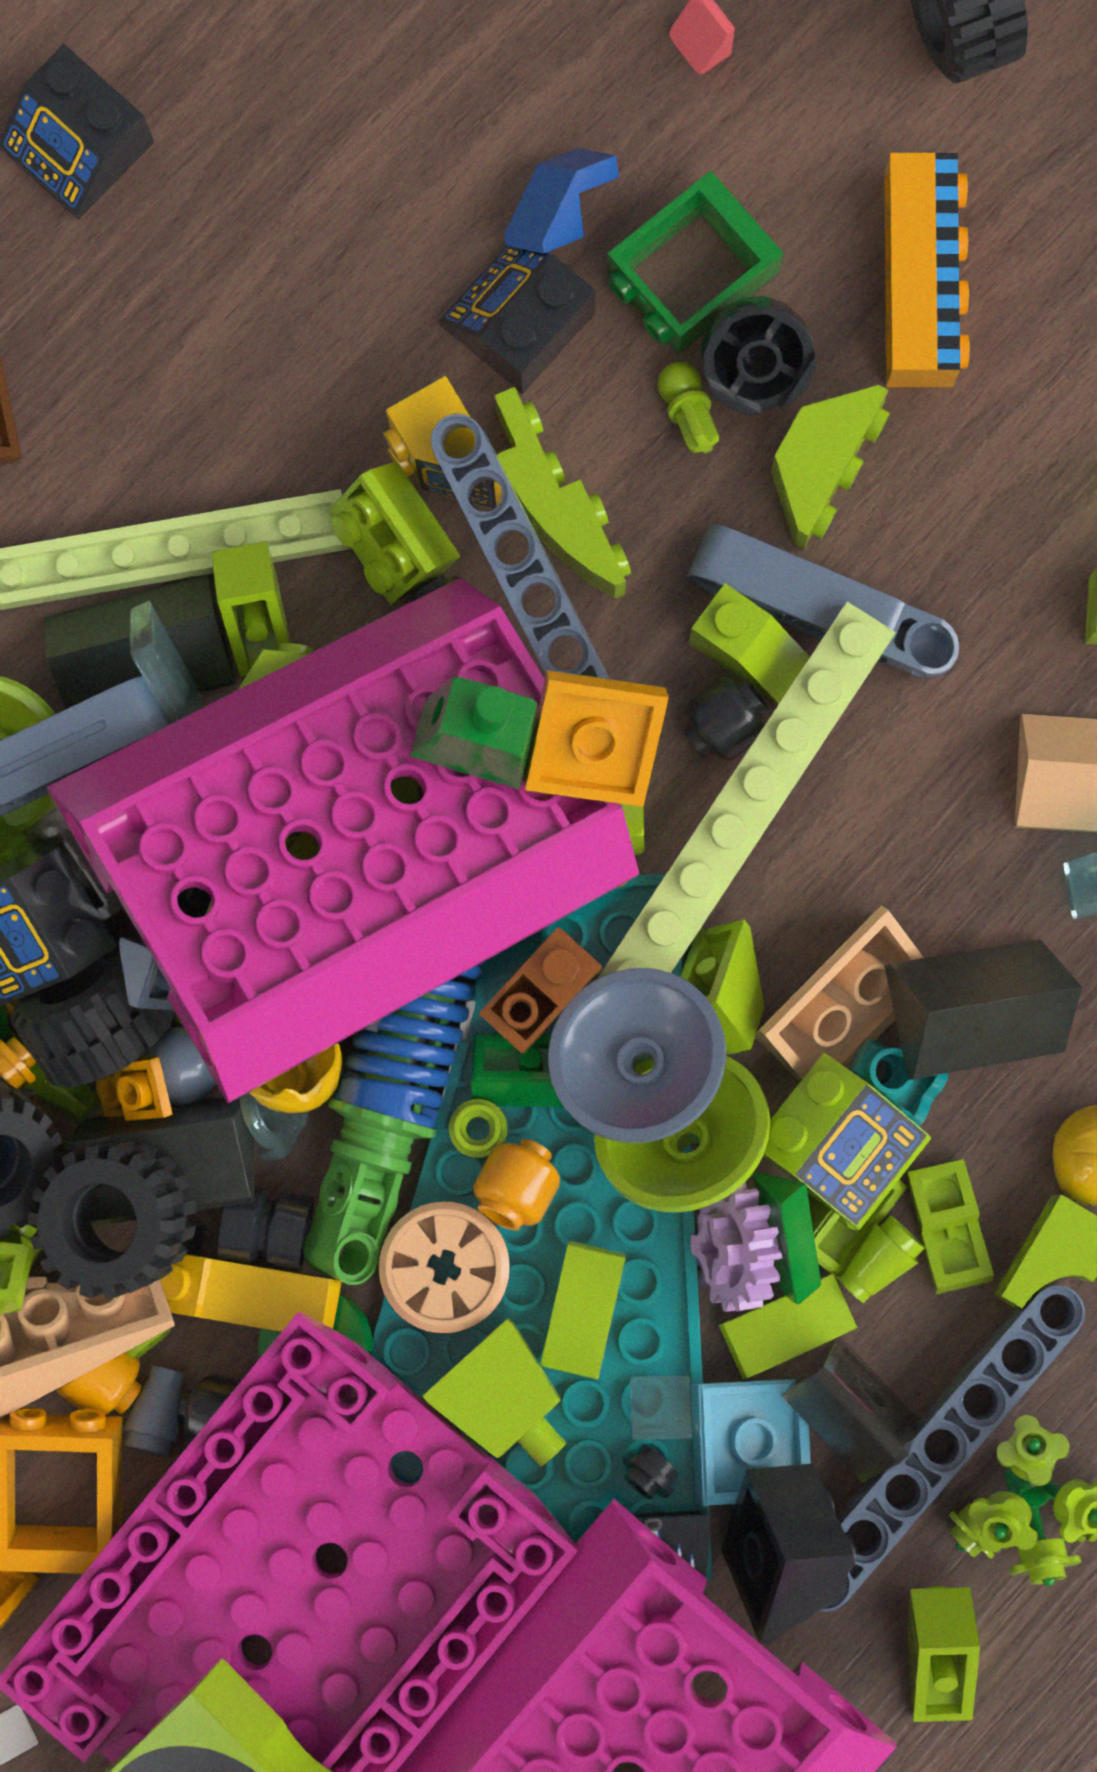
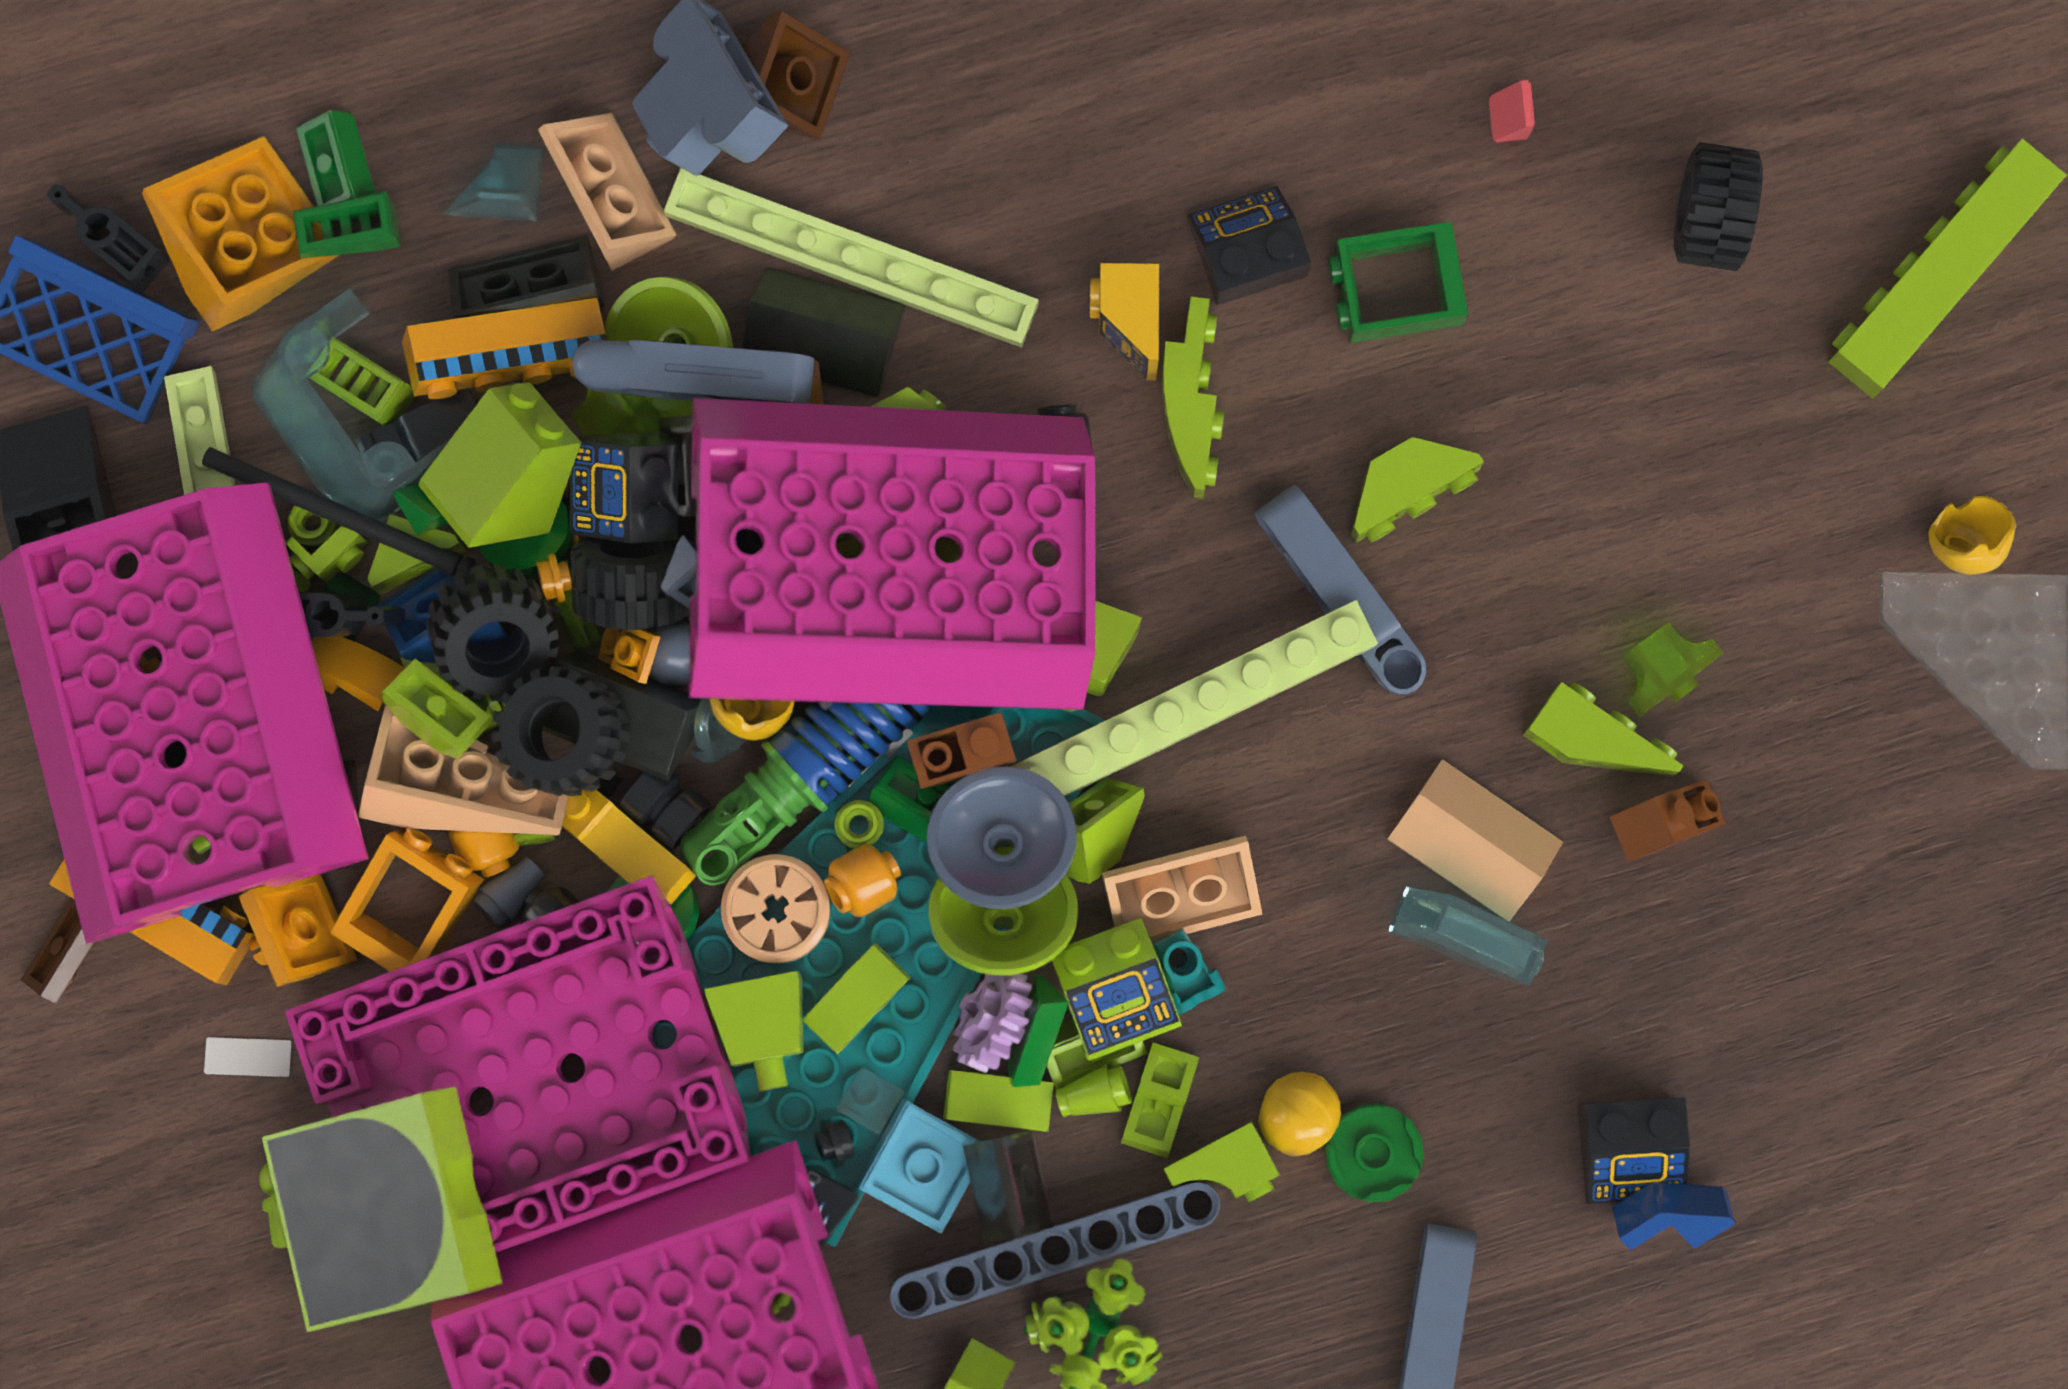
camera: 30 degrees right, 0 degrees up
clear light blue tile [130,601,203,724] -> none
lime slope [211,541,291,677] -> none
lime slope [327,461,461,606] -> none
green torso [410,677,537,789] -> none
sand blue beam [431,414,610,679] -> none
blue slope [504,148,619,254] -> none
light orange tile [524,670,669,807] -> none
lime axle [657,362,719,454] -> none
black head [684,675,771,760] -> none
lime slope [689,583,810,706] -> none
black cylinder [702,296,816,415] -> none
black slope [722,1463,856,1644] -> none
light orange brick [884,153,970,387] -> none
pearl dark grey slope [884,940,1082,1080] -> none

